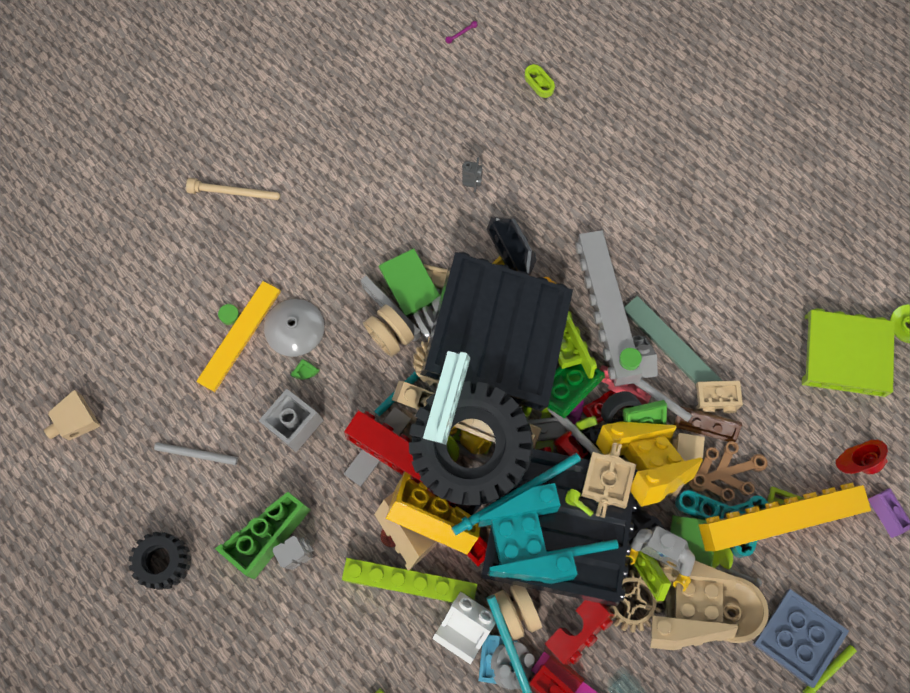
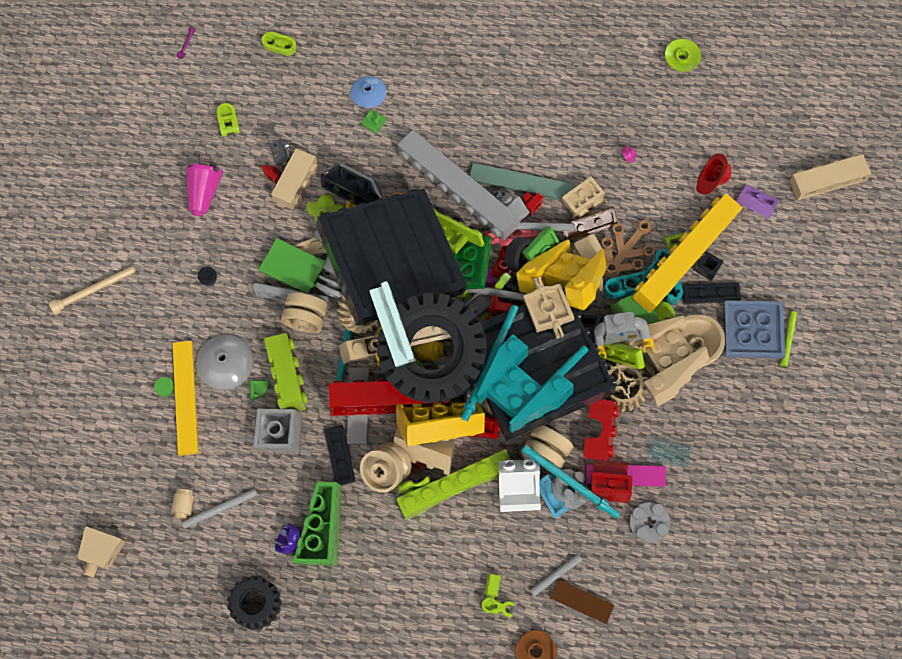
camera: 35 degrees left, 0 degrees up
light grey brick [273,536,314,570] -> none
lime hand [565,489,594,517] -> none
bright green tile [619,348,642,370] -> none
lime panel [802,308,895,397] -> none
none -> tan brick [171,489,194,519]
none -> dark pink cone [186,164,223,217]
none -> black tile [198,267,217,286]
none -> lime plate [217,103,240,137]
none -> red slope [262,165,282,184]
none -> lime wedge [264,333,308,411]
none -> tan brick [271,148,318,210]
none -> dark purple hair [275,523,301,555]
none -> lime plate [307,194,343,222]
none -> black tile [324,425,356,486]
none -> medium blue dish [350,76,386,108]
none -> tan wheel [360,442,411,492]
none -> bright green tile [361,109,386,134]
none -> lime plate [398,476,431,495]
none -> red tile [522,192,543,216]
none -> dark pink plate [621,145,637,163]
none -> black tile [682,282,741,305]
none -> black plate [695,252,724,281]

